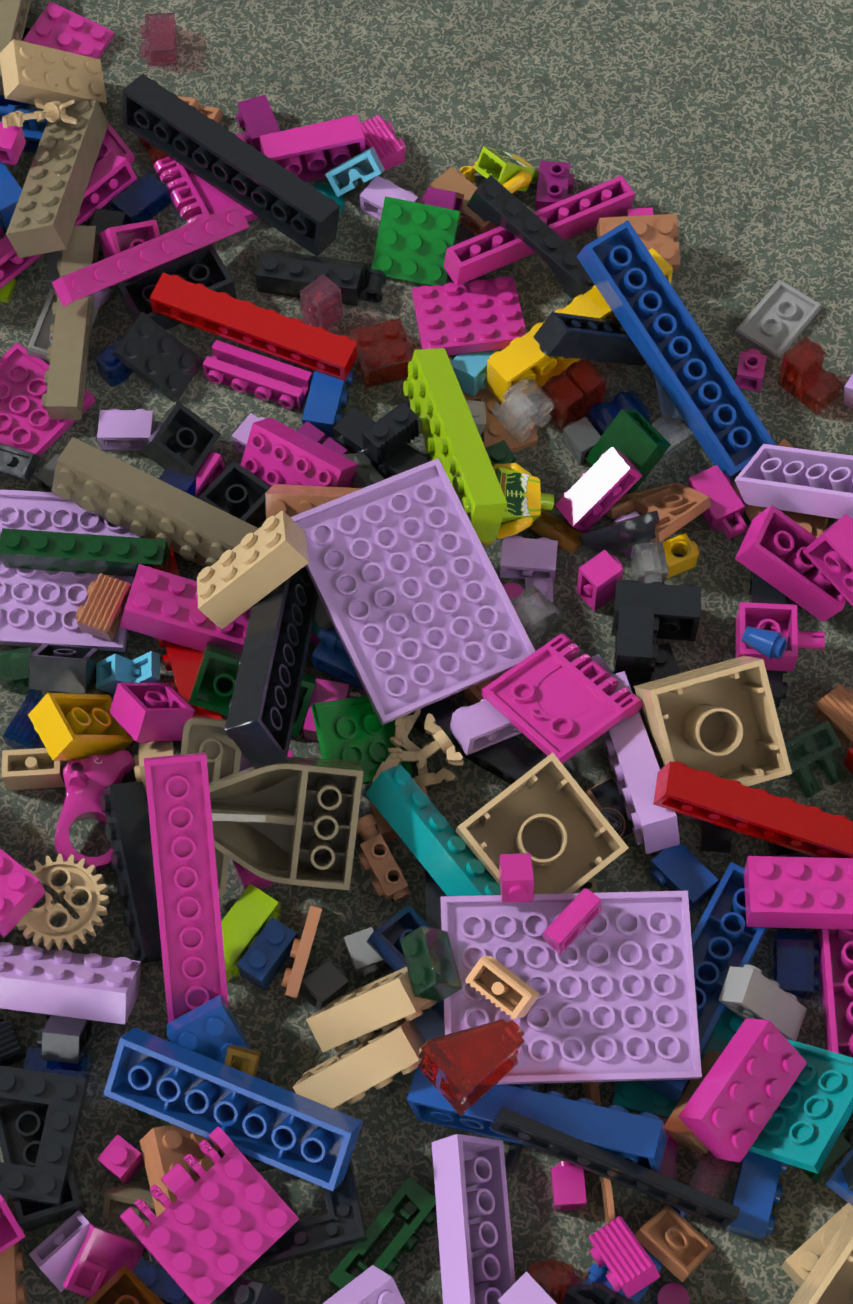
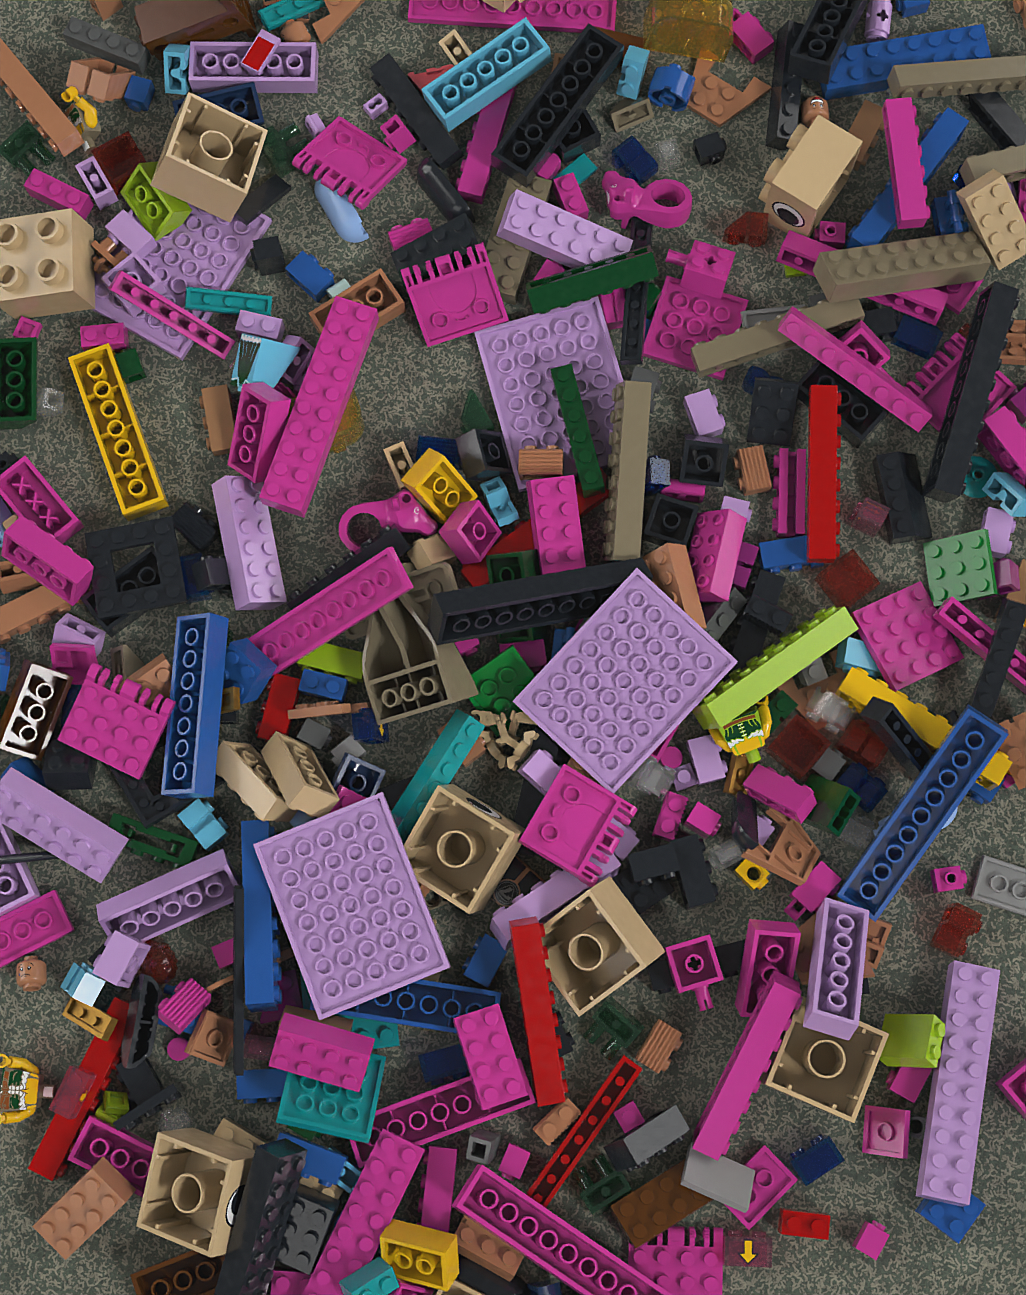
camera: 70 degrees right, 15 degrees up
tan piece [2,98,77,128] -> none
tan gear [16,854,110,951] -> none
dark pink brick [97,1134,144,1185] -> none
tan brick [197,510,309,630] -> none
nougat brick [356,814,411,902] -> none
black bush [360,269,386,303] -> none
clear green brick [400,926,462,1002] -> none
clear red windscreen [418,1019,525,1116] -> none
light nougat brick [465,956,540,1019] -> none
dark pink brick [499,853,534,903] -> none
dark pink brick [542,888,601,954] -> none
light grey brick [718,964,807,1041] -> none
blue cone [742,626,788,660] -> none
none -> medium azure brick [177,798,229,852]
none -> red brick [255,674,301,742]
none -> clear blue brick [351,708,390,745]
none -> dark pink brick [652,791,689,842]
none -> nougat brick [732,445,772,496]
none -> clear red piece [765,714,832,780]

